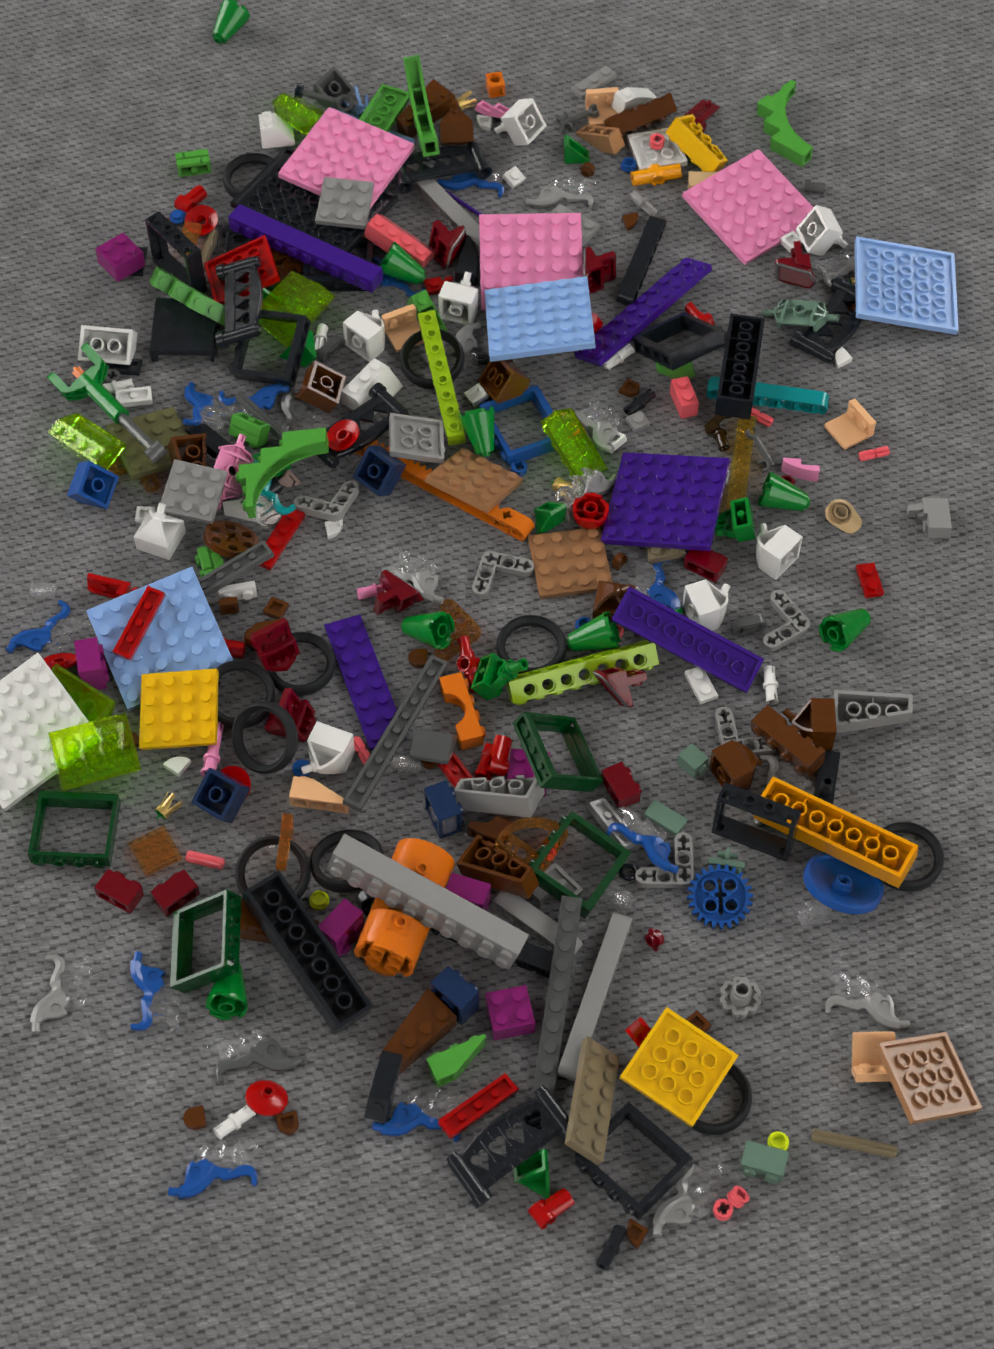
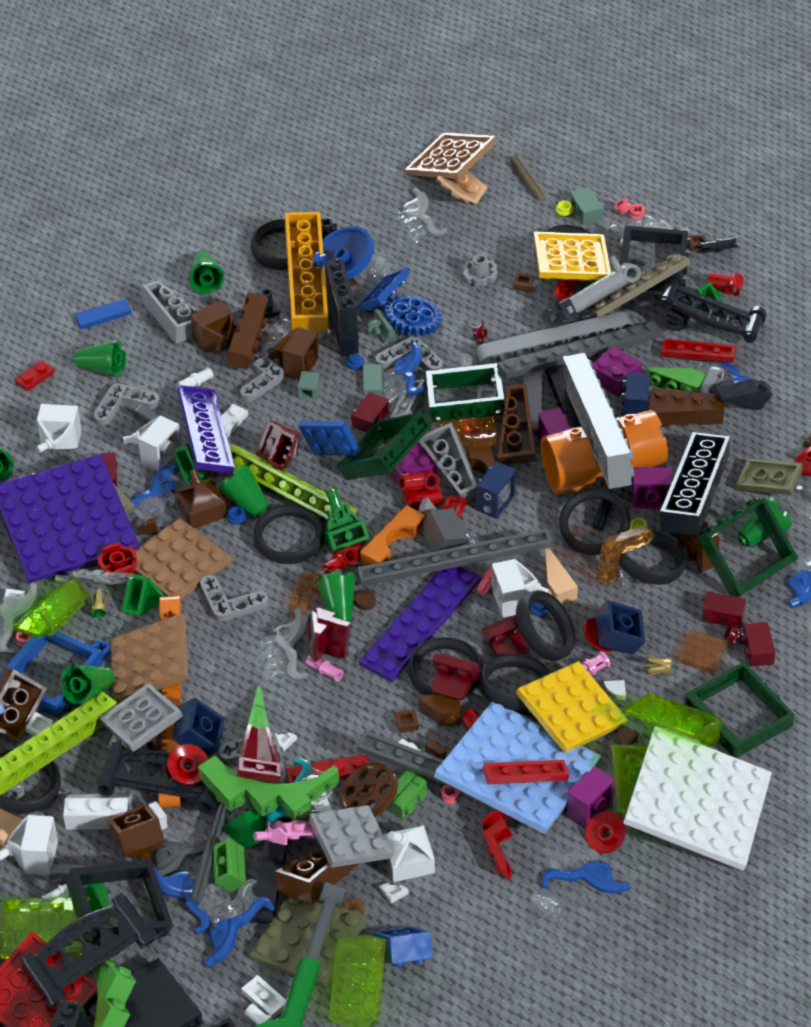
camera: 125 degrees left, 10 degrees down
coral axle [185,850,225,870] -> none
green brick [714,497,756,543] -> none
none -> blue tile [75,299,132,330]
none -> white plate [149,801,167,830]
none -> green cone [189,250,224,294]
none -> dark red plate [237,685,281,783]
none -> blue plate [298,421,360,455]
none -> blue bush [312,252,327,270]
none -> black gear [321,218,337,238]
none -> blue plate [346,354,364,370]
none -> blue plate [357,267,410,312]
none -> light grey tile [418,497,437,518]
none -> light grey piece [542,256,641,327]
none -> light grey beam [699,366,724,395]
none -> dark red plate [724,624,741,646]
none -> olive plate [736,458,803,495]

